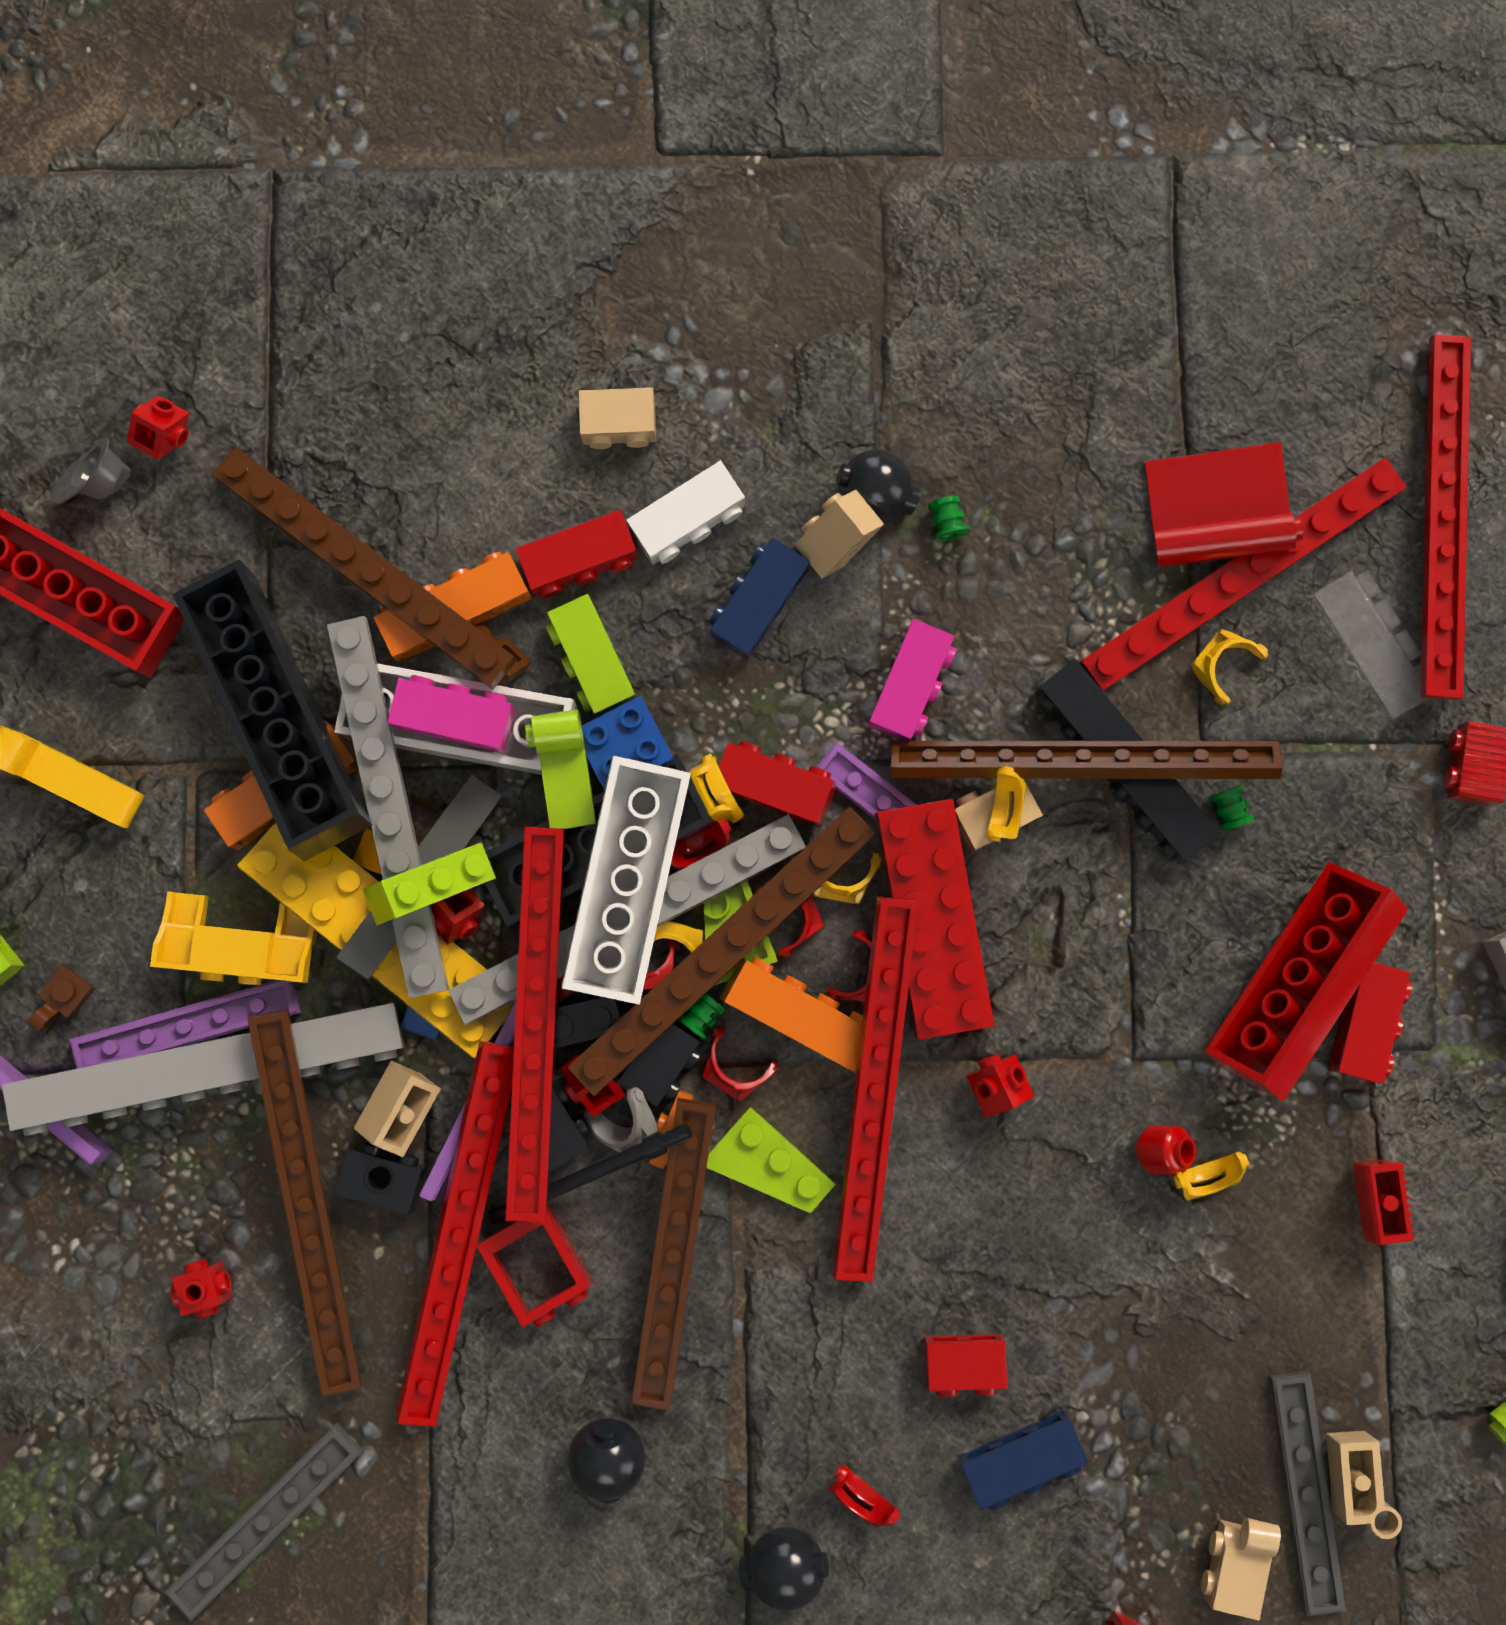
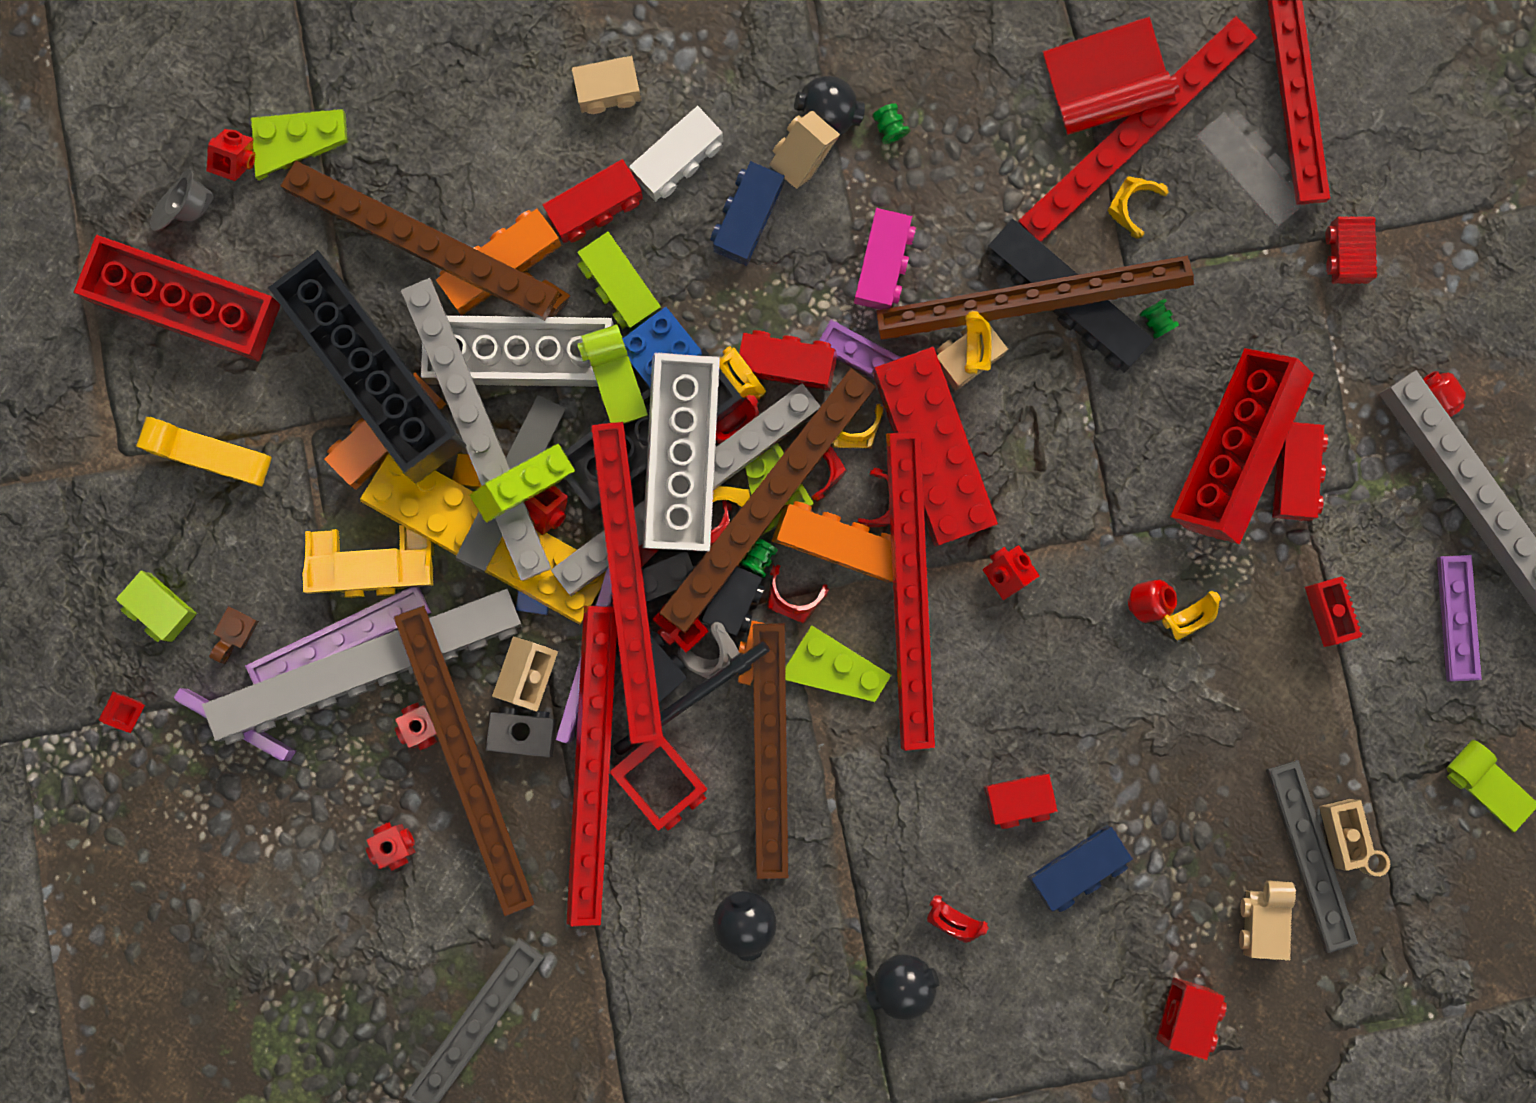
camera: 15 degrees left, 0 degrees up
dark pink brick [387,675,516,754] -> none
none -> lime wing [251,109,348,181]
none -> brick [395,702,438,751]

